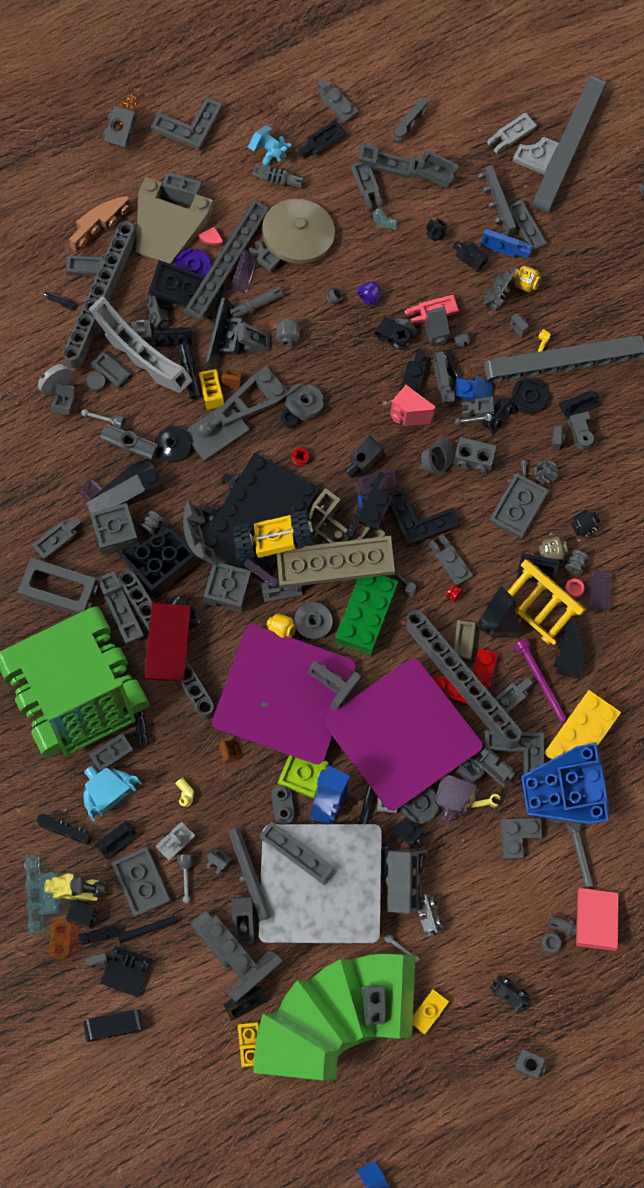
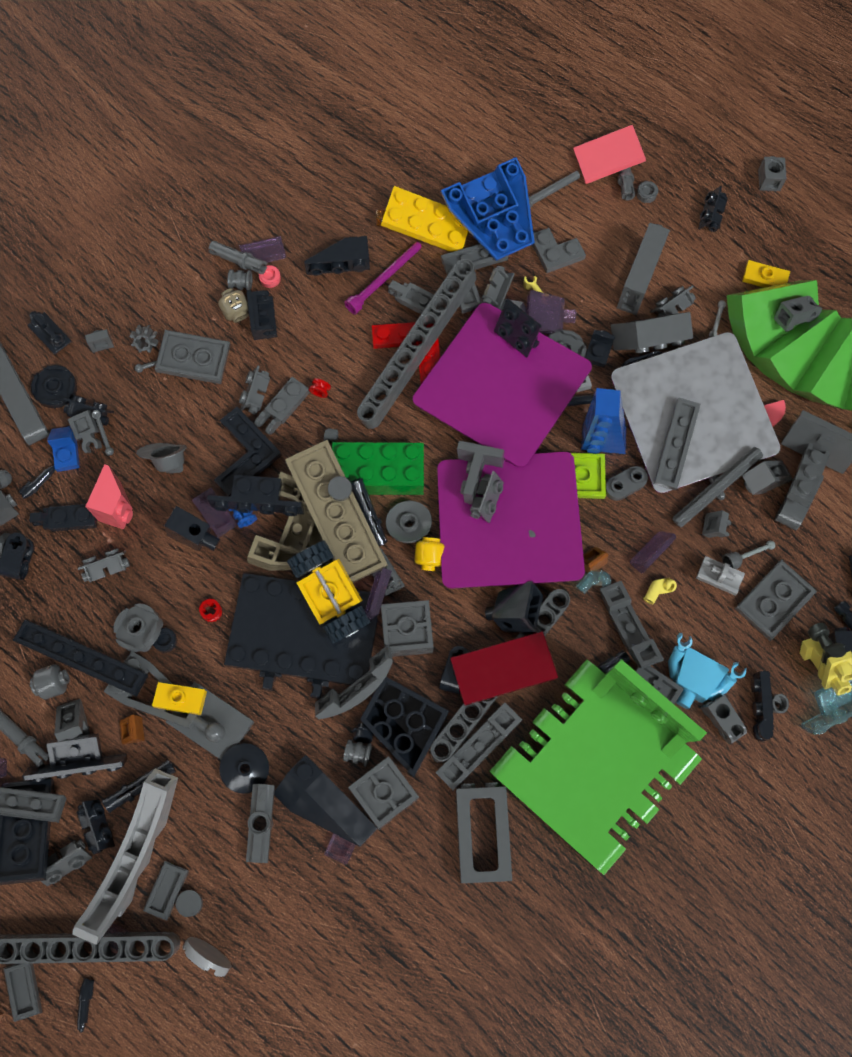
camera: 110 degrees left, 0 degrees up
dark grey hinge [32,517,82,561] -> none
dark grey bracket [51,383,75,415] -> none
hinge [81,409,126,430] -> none
black hinge [95,820,138,860] -> none
black bar [117,915,177,943] -> none
light grey tile [131,320,152,341] -> none
yellow slope [199,369,224,410] -> none
dark grey hinge [433,352,455,404] -> none
dark grey brick [453,437,496,473] -> none
dark tan tile [453,620,476,661] -> none
black wedge [478,586,523,638] -> none
yellow fence [508,559,587,645] -> none
dark grey leg [568,412,594,451] -> none
black head [571,509,600,537] -> none
none -> black tile [13,619,148,697]
none -> dark grey hinge [77,548,130,582]
none -> yellow plate [152,682,207,715]
none -> dark grey pin [209,241,267,274]
none -> dark grey hinge [239,365,270,414]
none -> dark grey tile [328,476,352,501]
none -> black pin [350,478,388,546]
none -> dark grey hinge [470,471,504,523]
none -> black torso [485,581,543,632]
none -> black hinge [494,299,542,358]
none -> clear light blue arm [576,571,611,594]
none -> dark grey slope [600,581,664,669]
none -> dark grey piece [617,223,670,316]
none -> clear purple slope [630,532,676,574]
none -> dark grey leg [700,695,747,745]
none -> coral tile [764,400,786,427]
none -> dark grey hinge [772,694,789,713]

